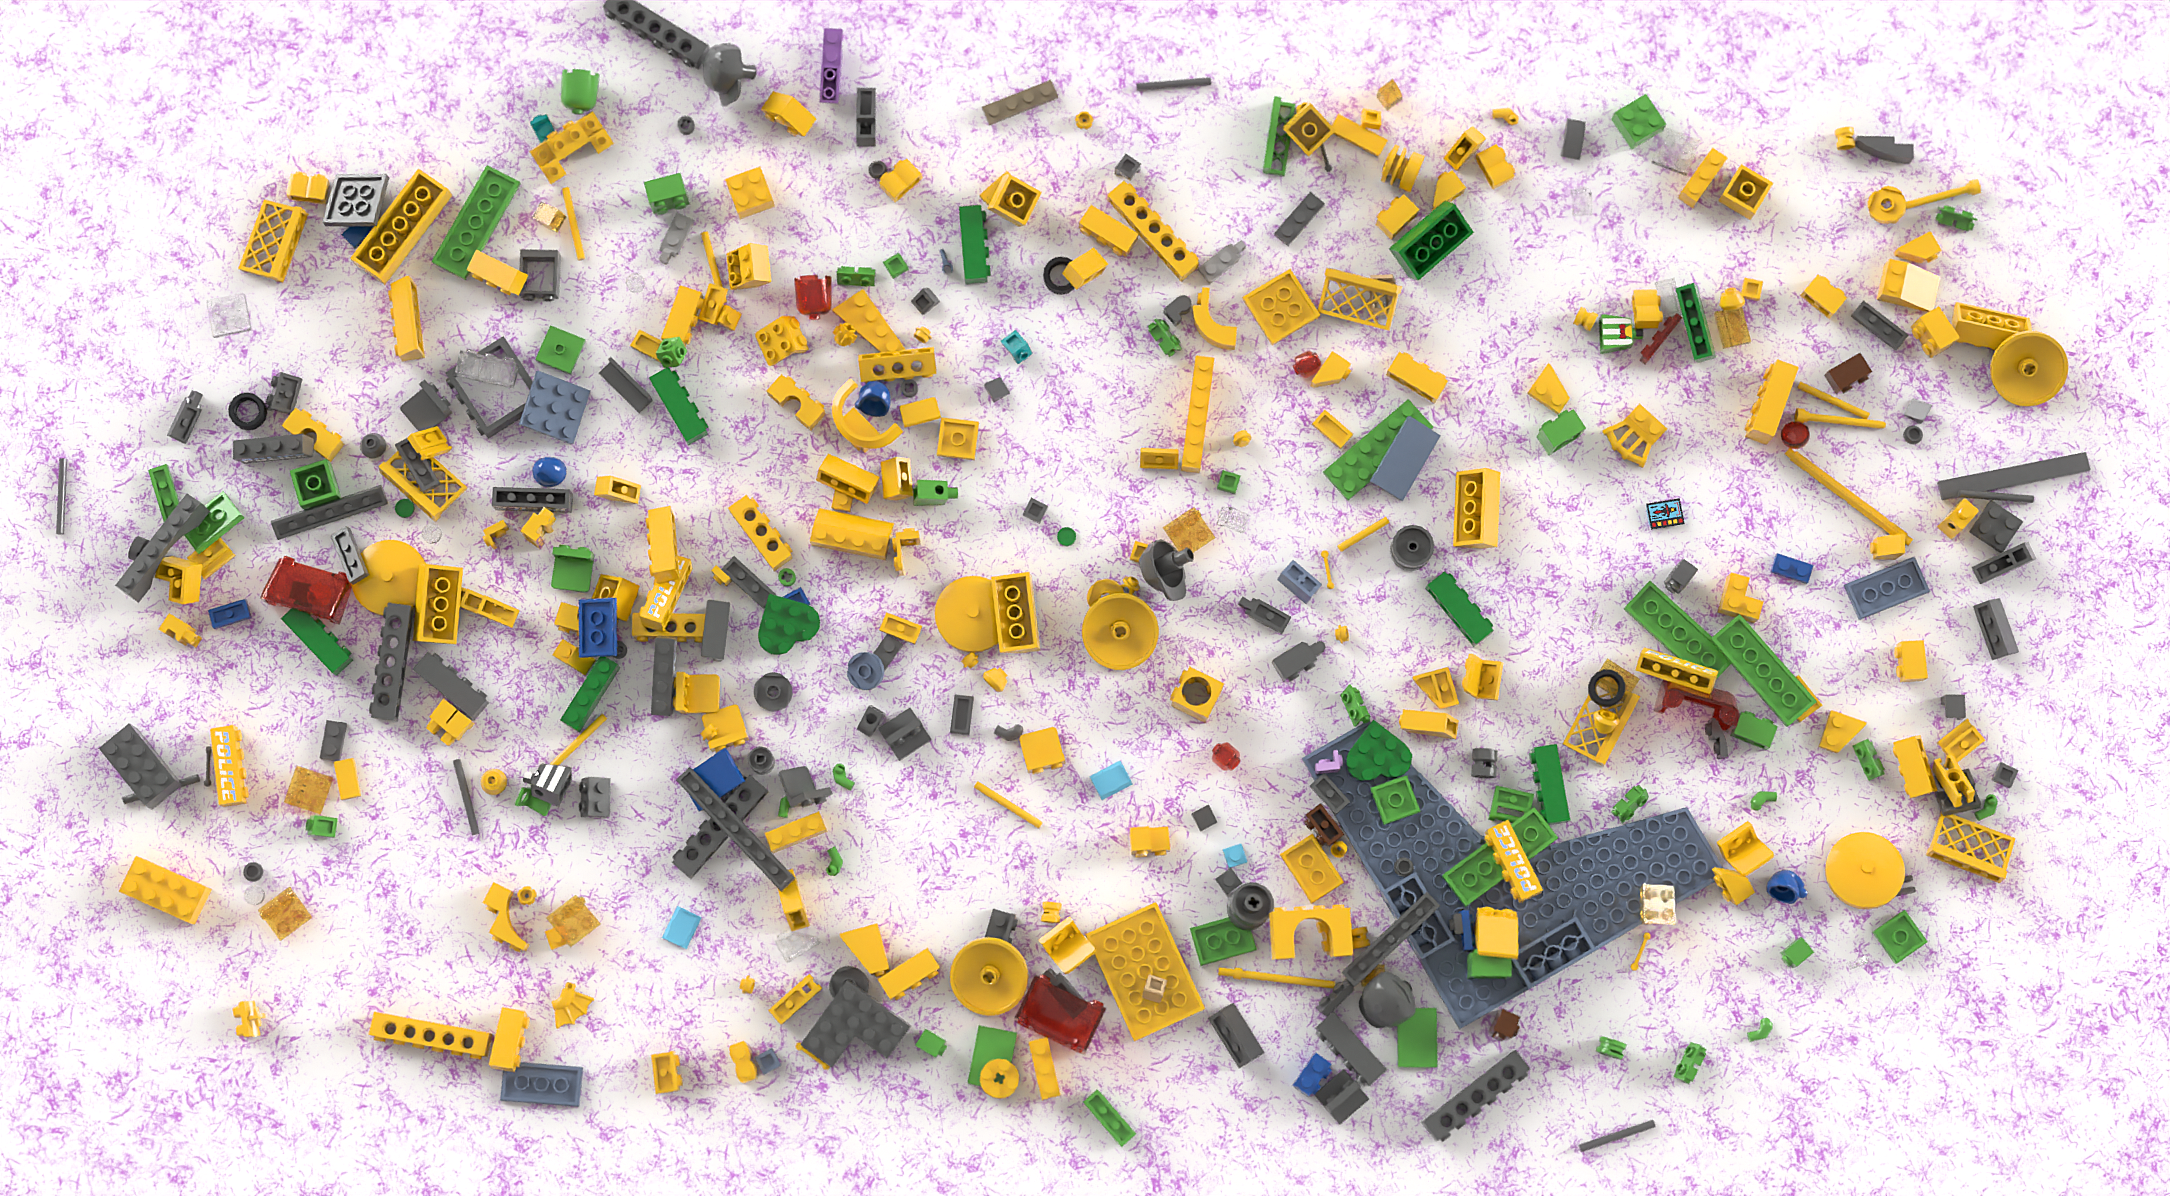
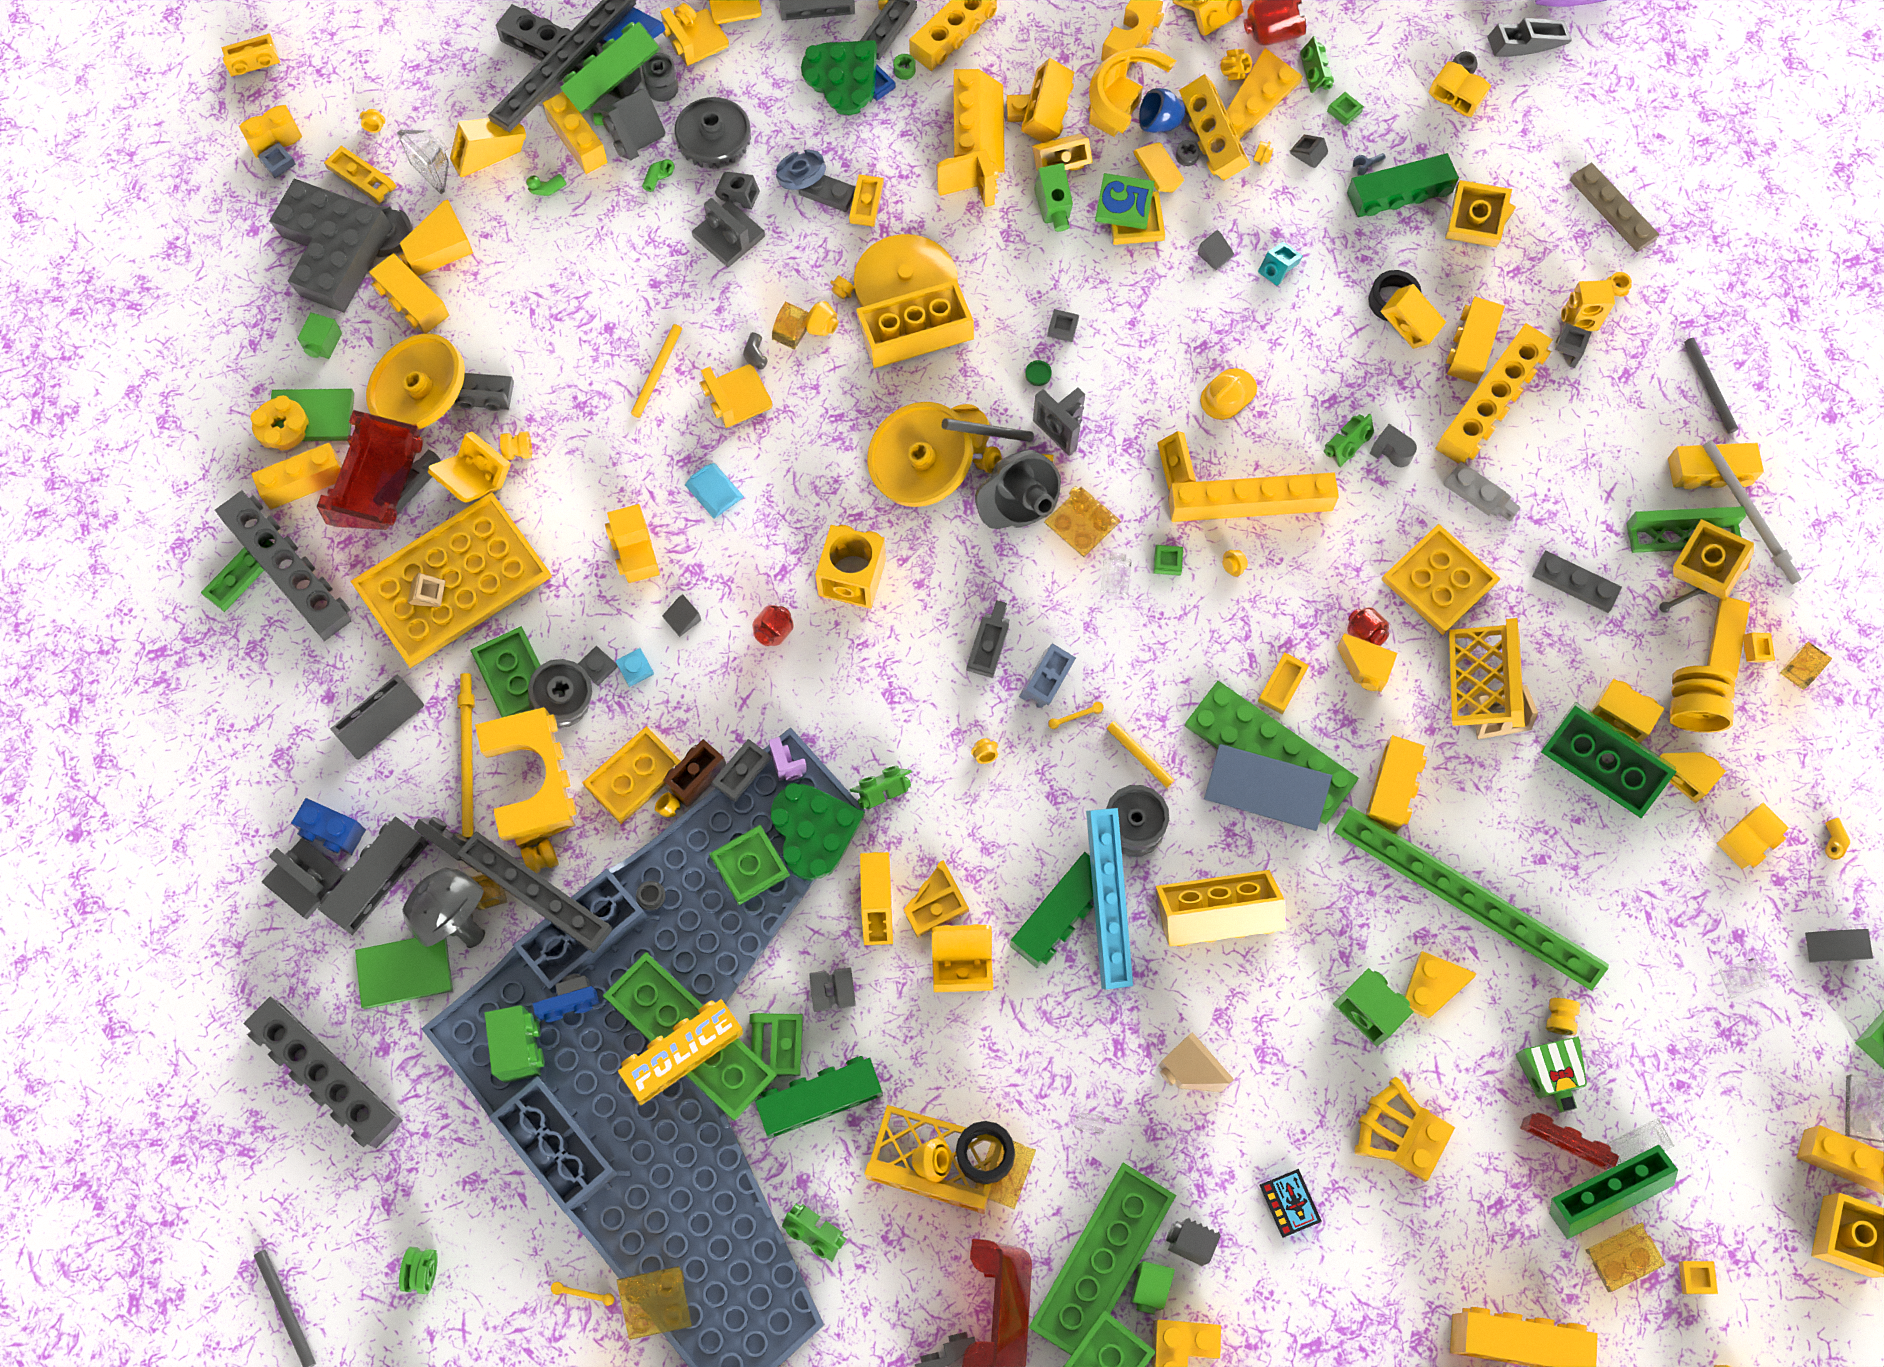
camera: 80 degrees right, 10 degrees down
medium azure piece [662,906,702,949] -> none
dark grey plate [754,672,793,712] -> none
dark grey tile [950,694,974,735] -> none
yellow arch [1192,287,1237,350] -> none
dark grey hinge [1271,641,1326,682] -> none
yellow slope [1443,126,1487,171] -> none
yellow slope [1474,907,1518,959] -> none
reddish brown brick [1488,1009,1521,1042] -> none
yellow brick [1632,290,1663,329] -> none
yellow brick [1635,647,1719,694] -> none
yellow cone [1719,288,1745,310] -> none
none -> dark grey brick [215,490,351,642]
none -> bright green brick [560,22,661,114]
none -> dark grey wheel [675,97,751,169]
none -> clear yellow brick [772,301,808,350]
none -> dark grey bar [942,418,1034,442]
none -> dark grey bracket [1033,387,1085,456]
none -> medium azure plate [1086,808,1133,990]
none -> bright green tile [1095,173,1155,229]
none -> bright green slope [1130,1261,1175,1315]
none -> tan slope [1158,1032,1234,1092]
none -> yellow piece [1200,368,1257,420]
none -> bright green plate [1334,806,1609,991]
none -> yellow brick [1561,280,1615,331]
none -> yellow brick [1668,443,1764,489]
none -> light grey bar [1702,440,1802,584]

